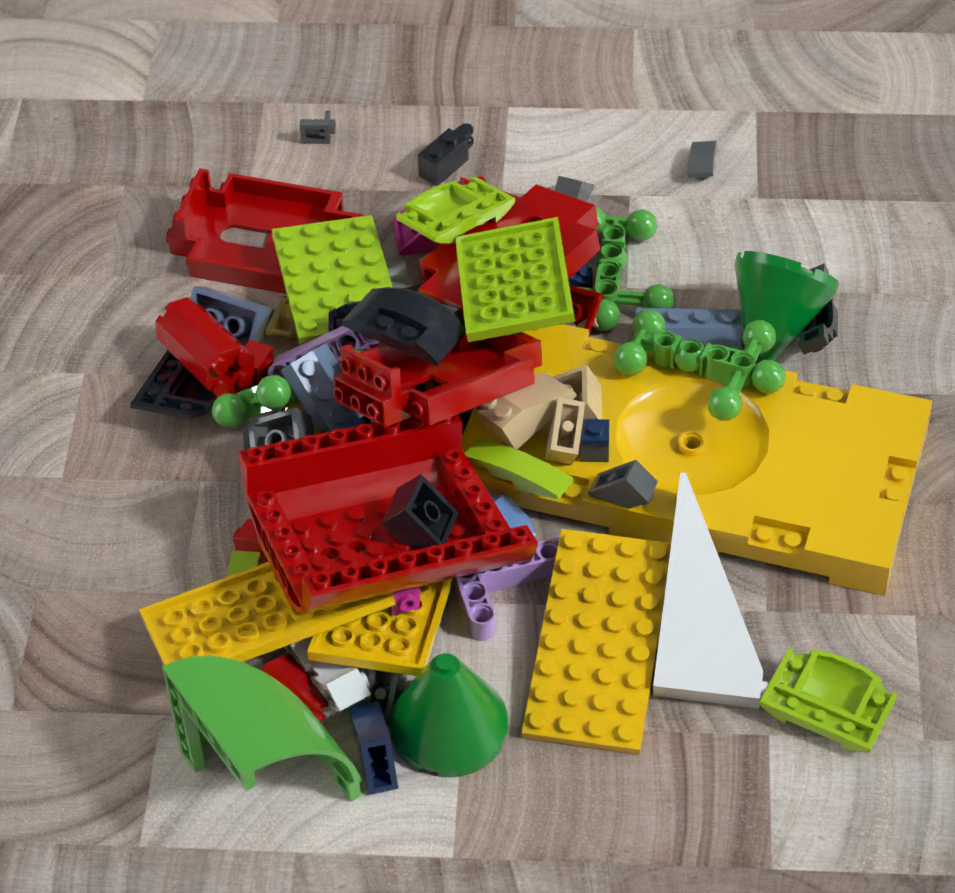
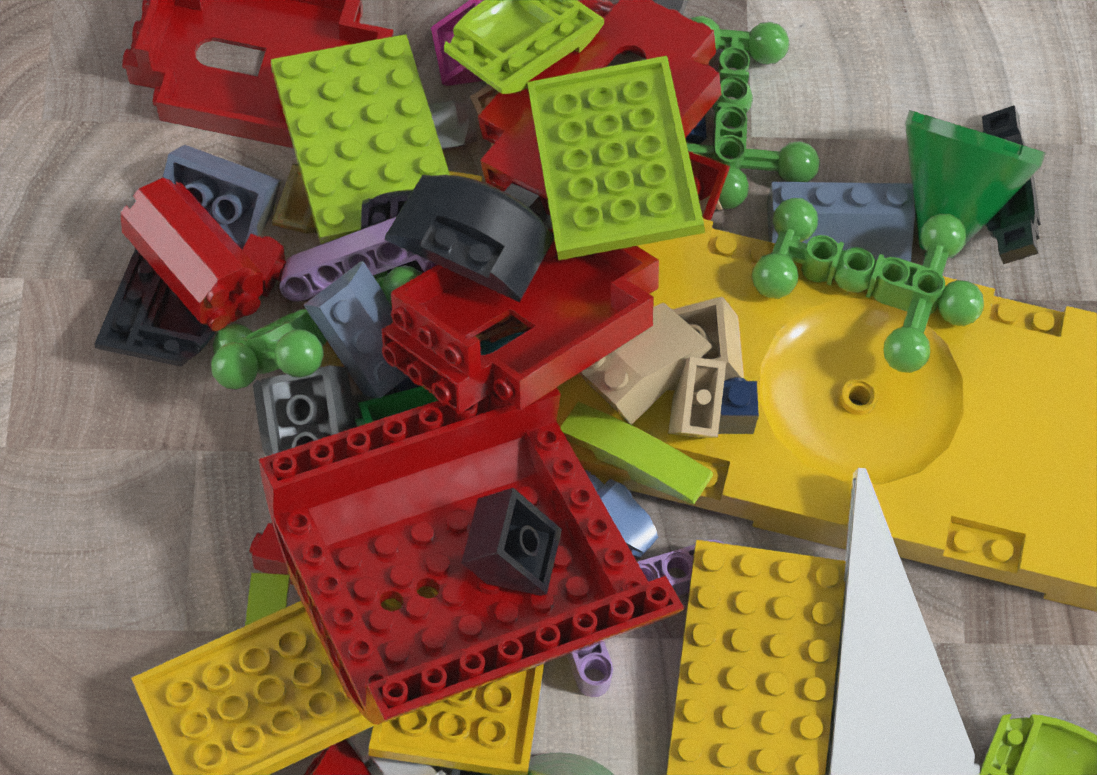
camera: 10 degrees left, 15 degrees up
dark grey slope [588,460,658,509] -> none

